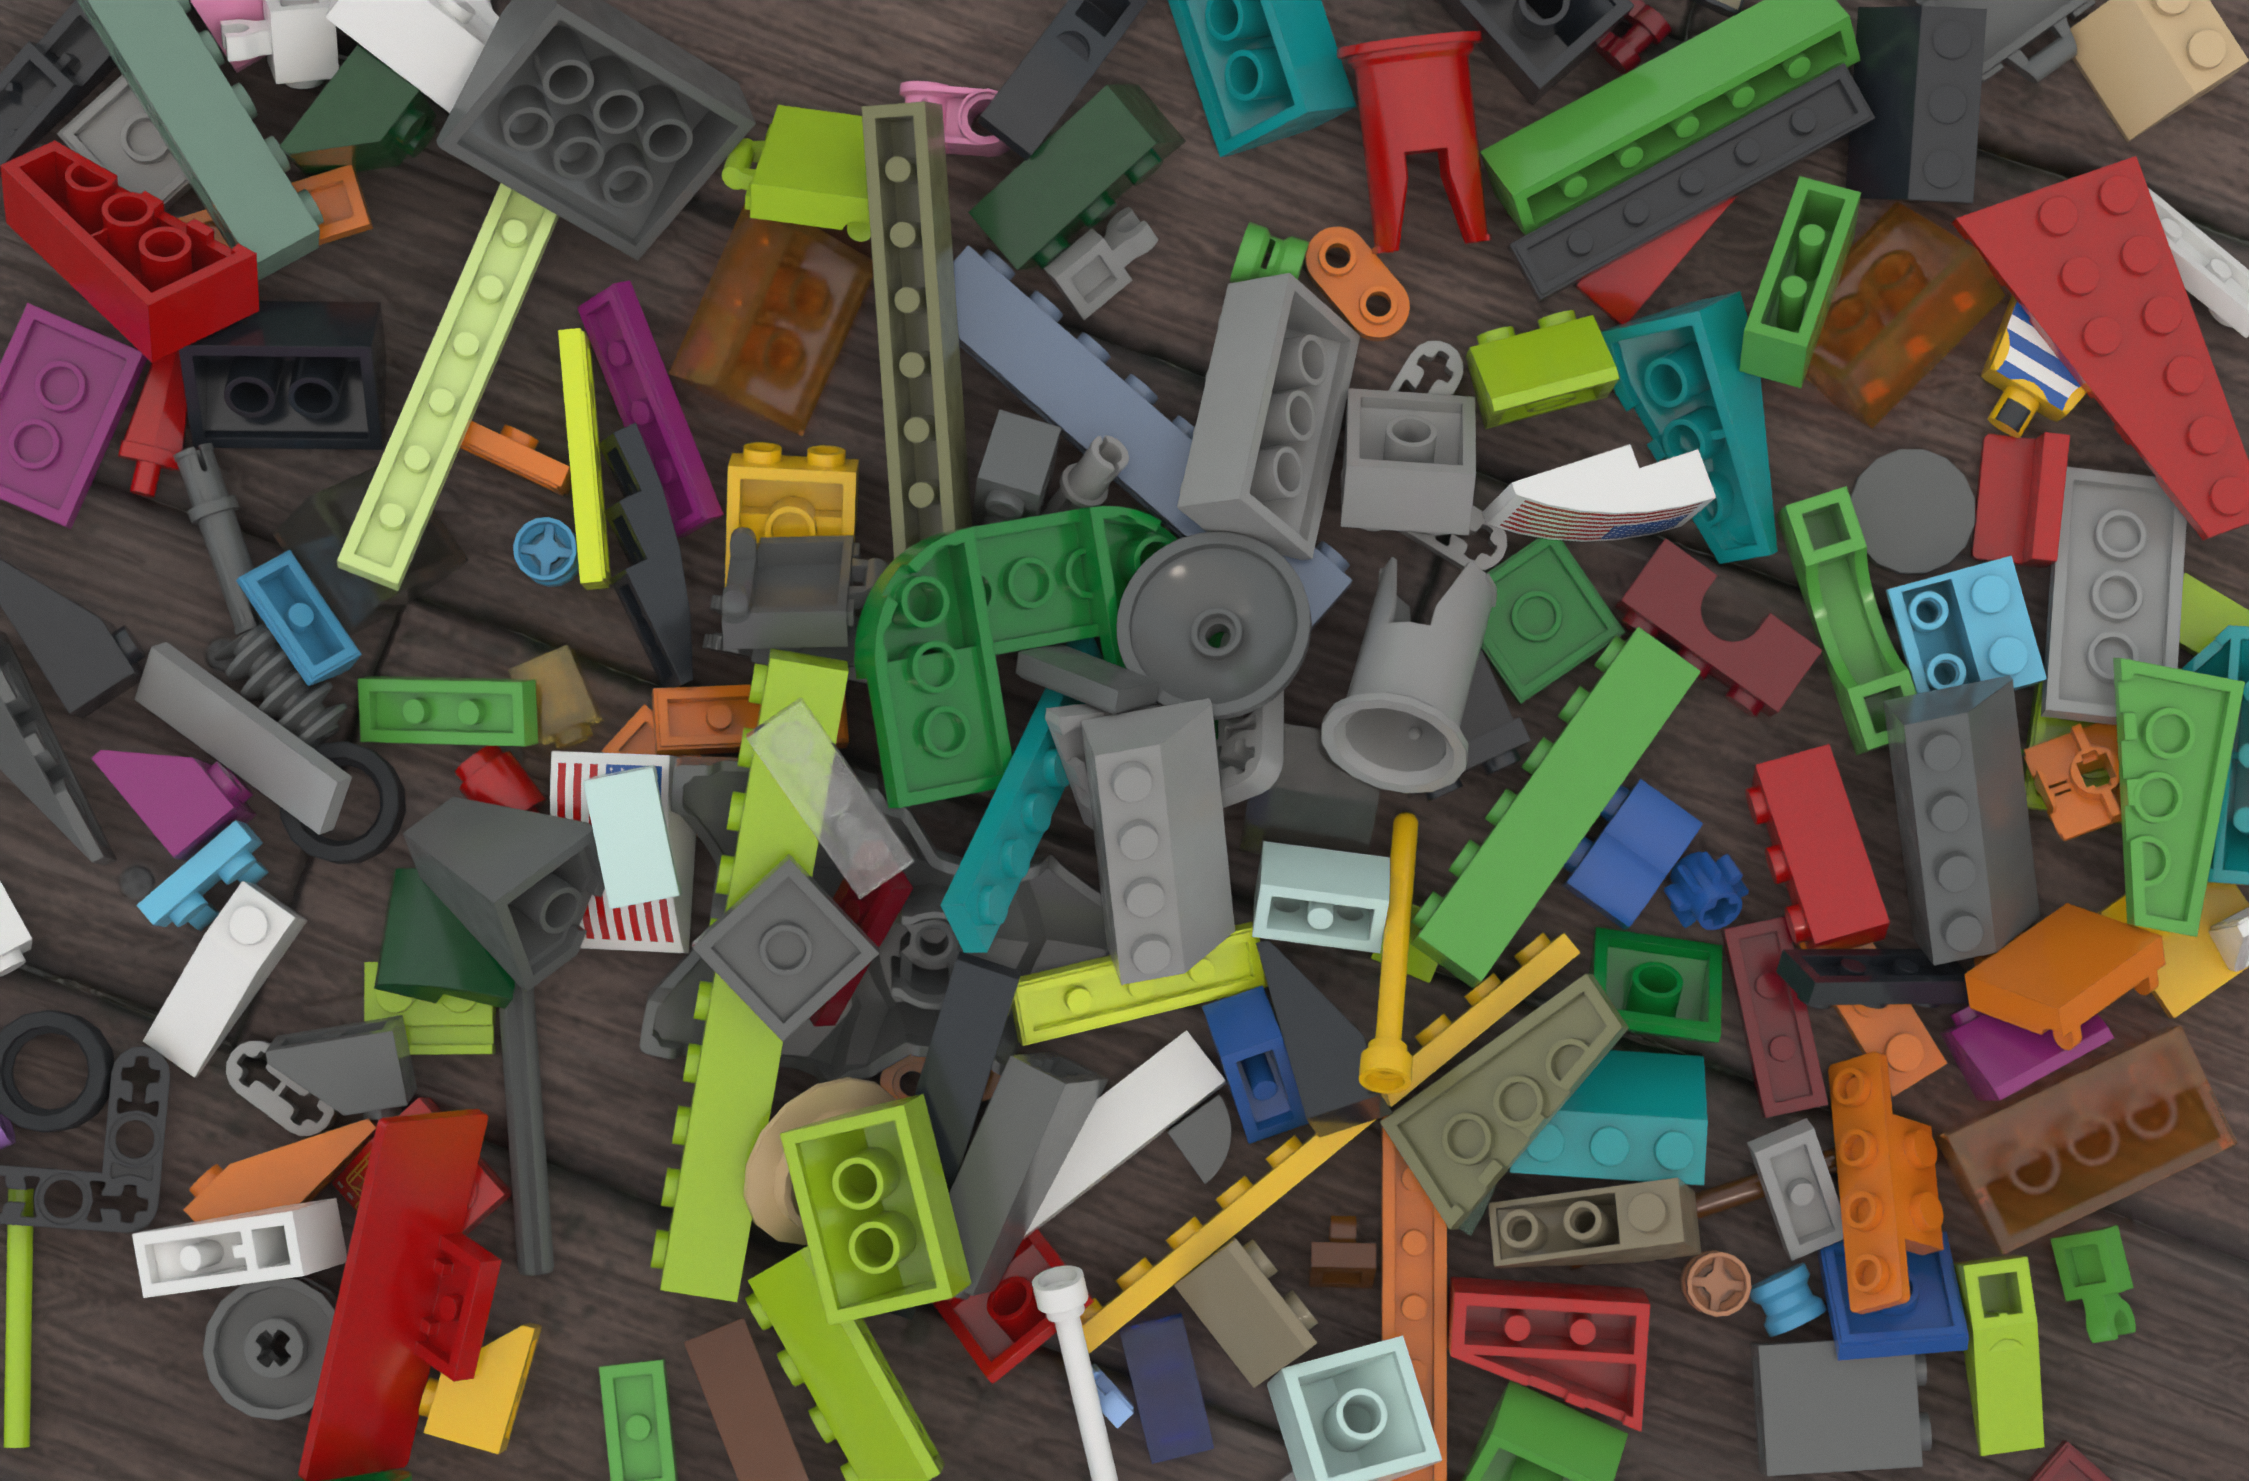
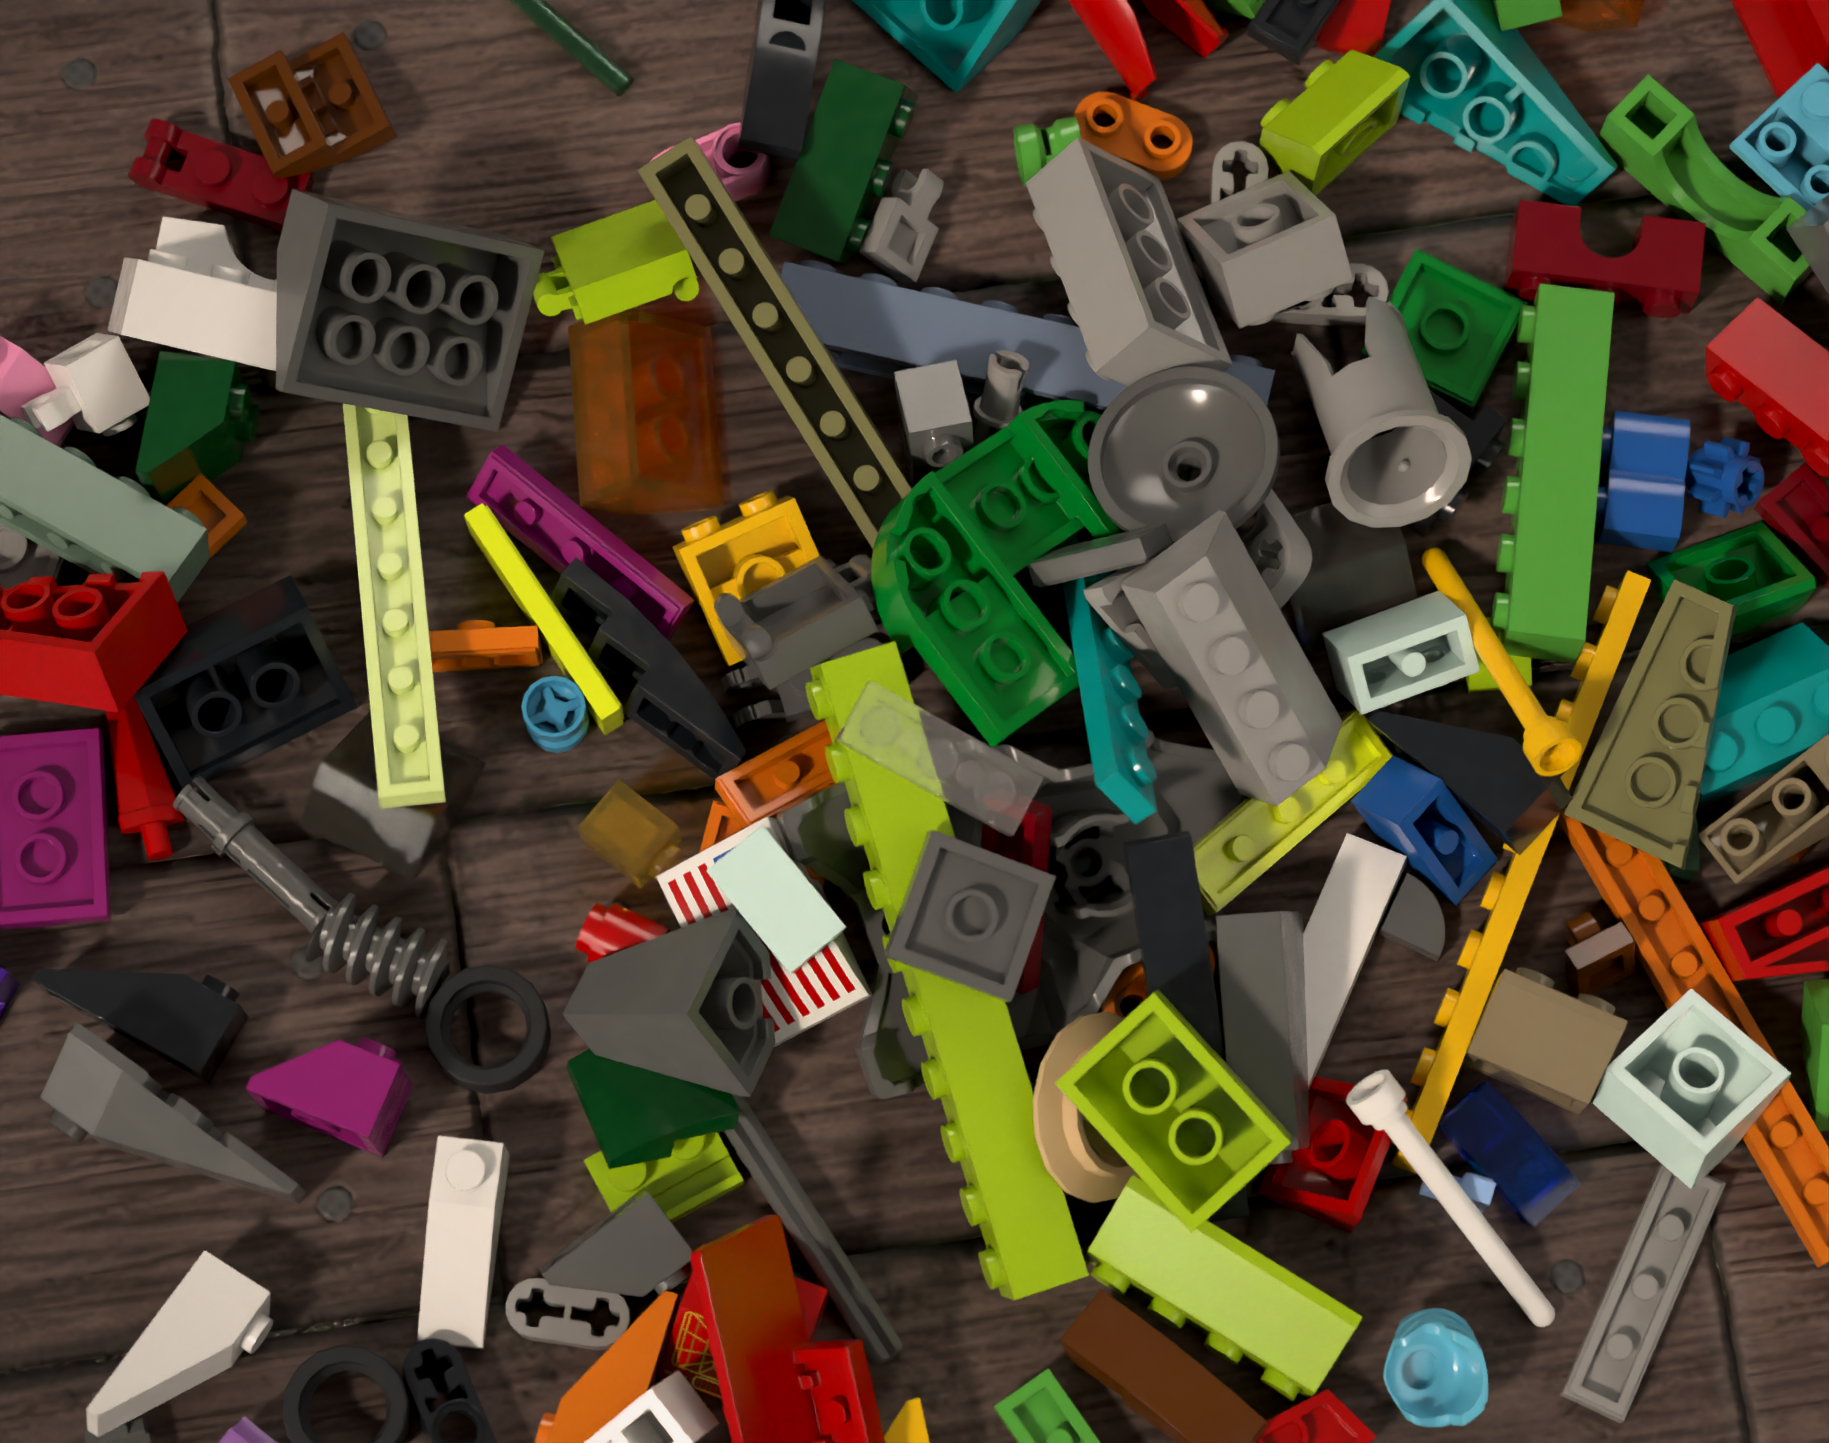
camera: 30 degrees left, 10 degrees down
light grey tile [135,642,352,835] -> none
medium azure plate [136,820,269,931] -> none
dark azure slope [236,550,362,686] -> none
bright green plate [358,676,538,746] -> none
white slope [1482,444,1716,542] -> none
dark grey tile [1850,449,1975,575] -> none

